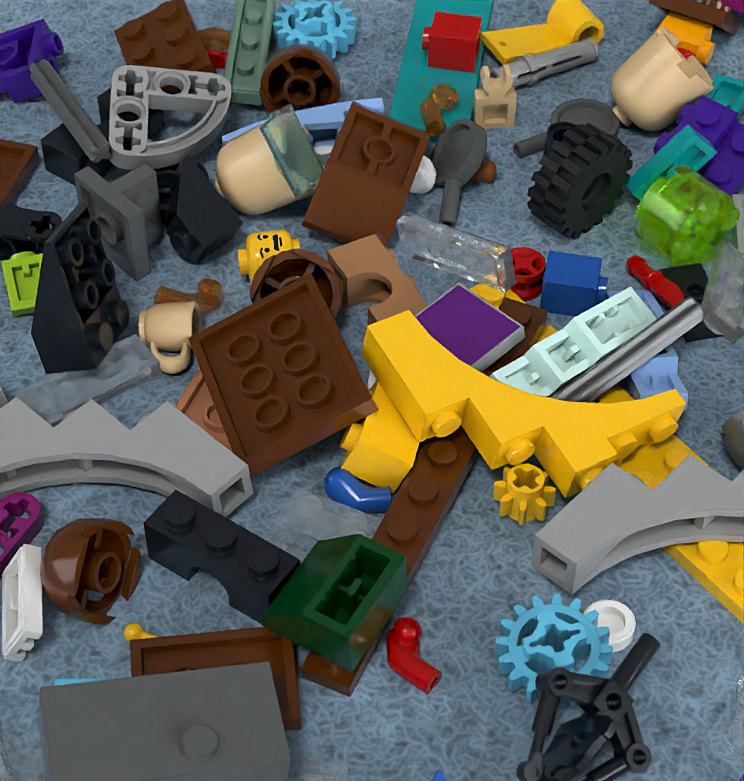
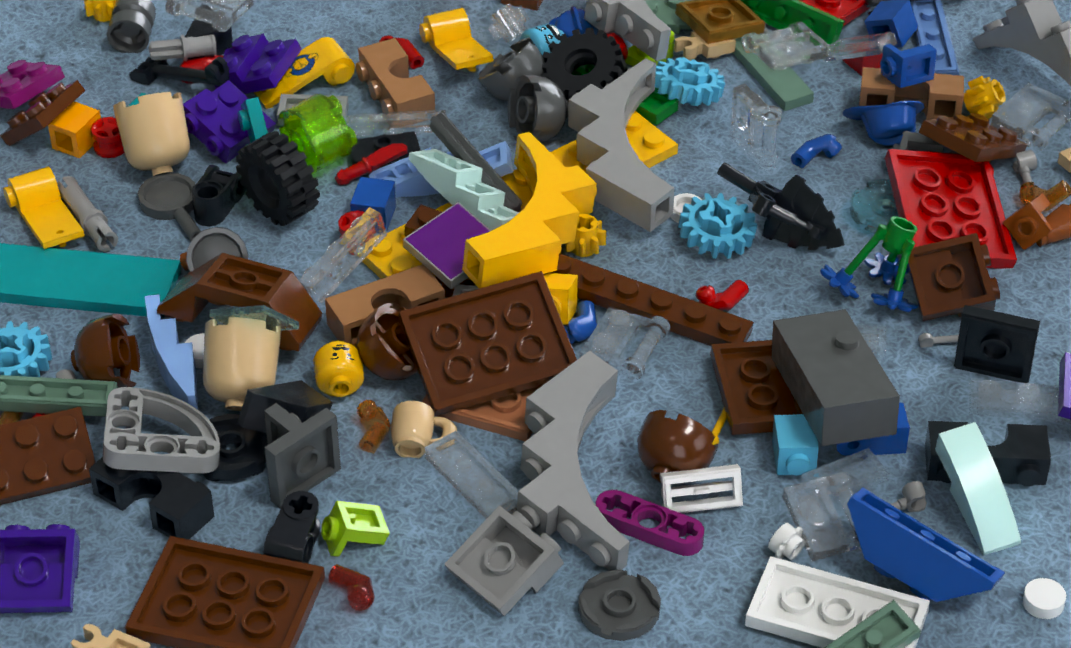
camera: 90 degrees left, 5 degrees down
dark grey axle [29,59,111,163] -> none
black slope [31,200,129,374] -> none
black arch [143,489,300,624] -> none
dark green slope [260,534,408,672] -> none
clear orange arm [420,83,459,136] -> none
red brick [422,11,482,73] -> none
tan plate [472,64,517,129] -> none

